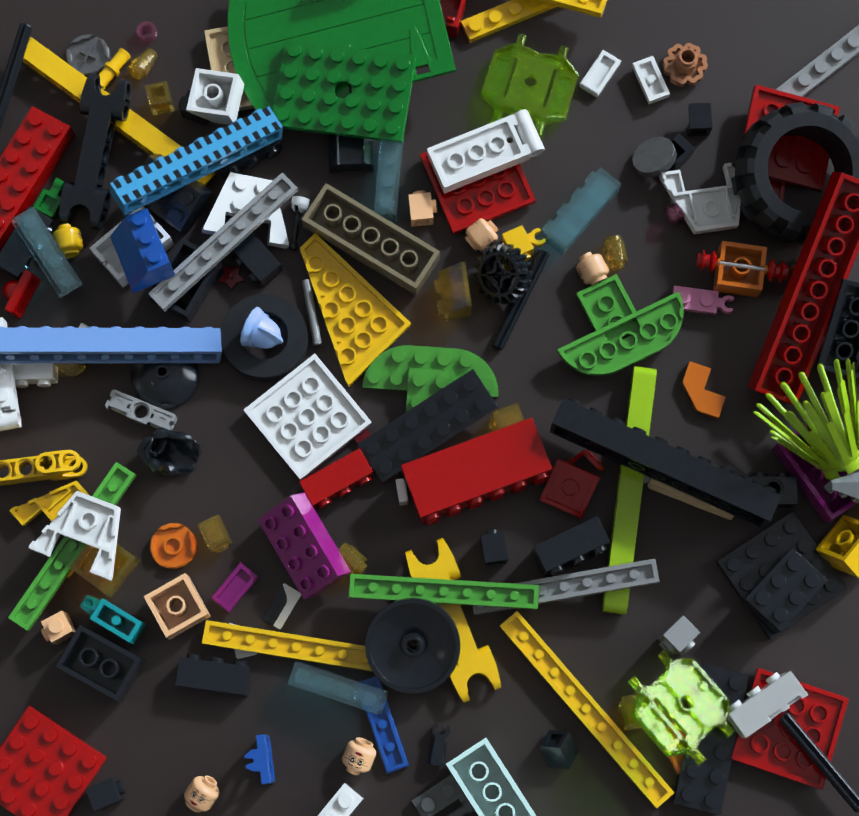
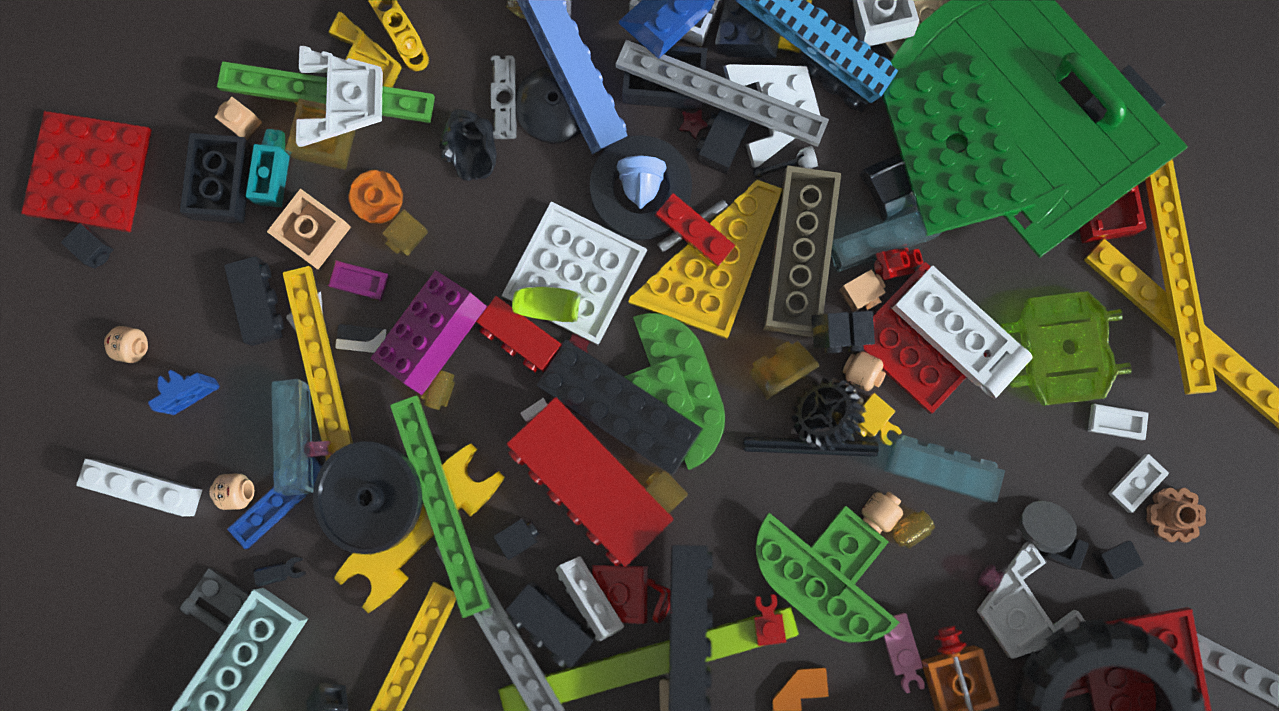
camera: 65 degrees right, 5 degrees up
none -> clear pink bush [305,441,332,457]
none -> lime piece [512,287,581,323]
none -> white plate [556,556,624,641]
none -> red plate [655,193,736,267]
none -> red plate [754,594,787,646]
none -> black piece [811,311,875,353]
none -> red hips [874,247,923,280]

